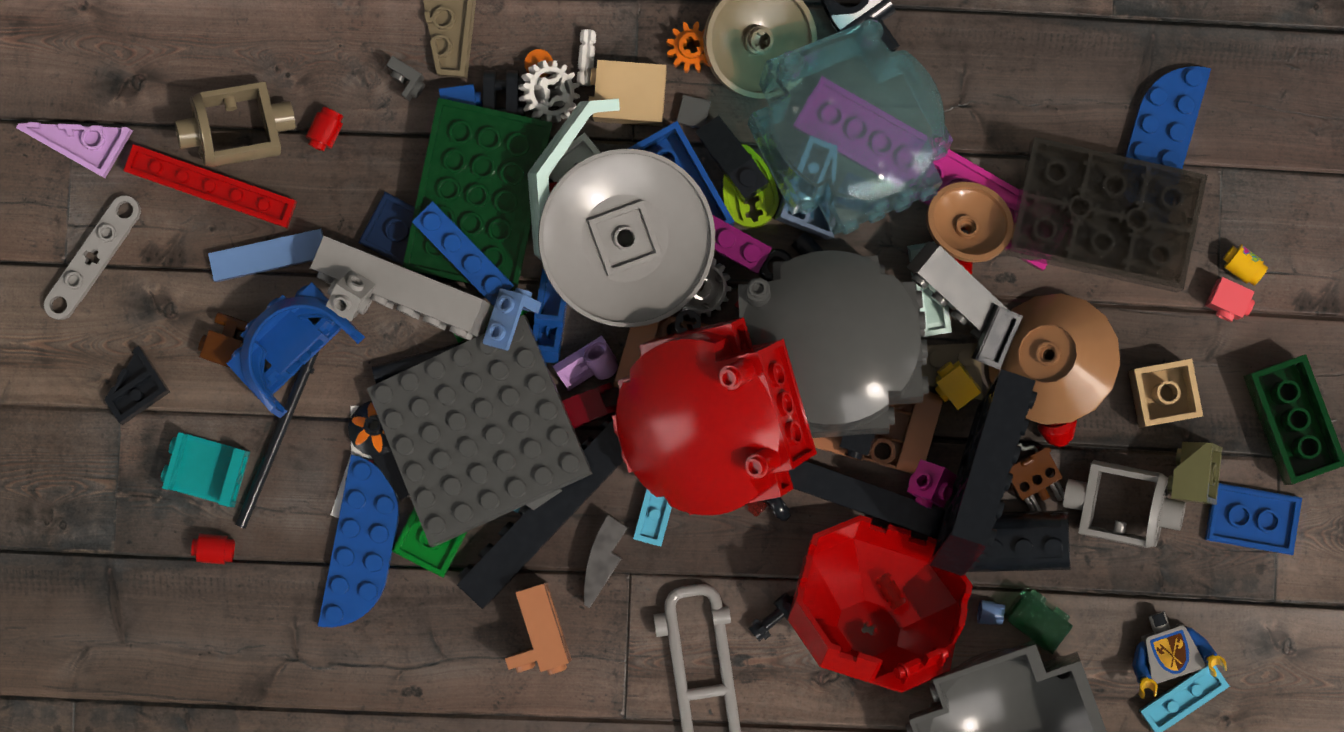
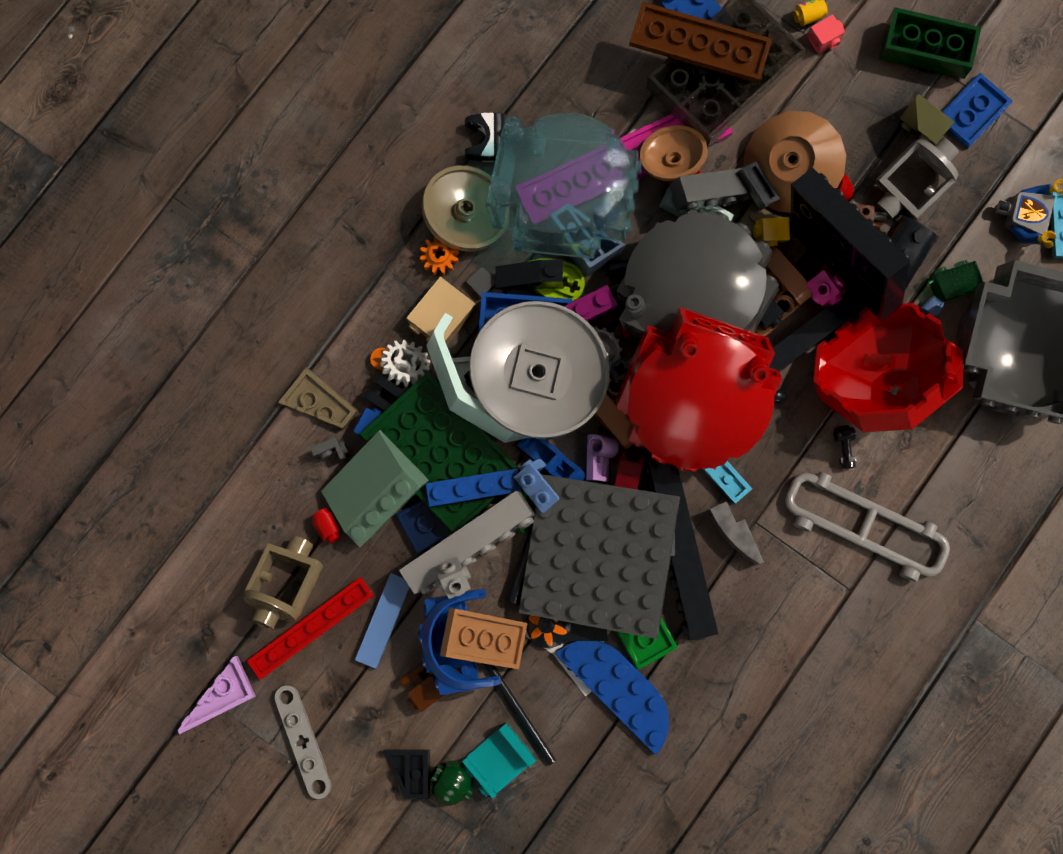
camera: 60 degrees left, 5 degrees down
red brick [191,533,235,565] -> none
nougat brick [505,582,572,675] -> none
white axle [577,29,596,86] -> none
tan brick [1128,359,1203,428] -> none
none -> sand green slope [321,430,428,547]
none -> dark green plant [429,760,474,806]
none -> medium nougat plate [440,608,528,669]
none -> reddish brown plate [629,1,772,83]

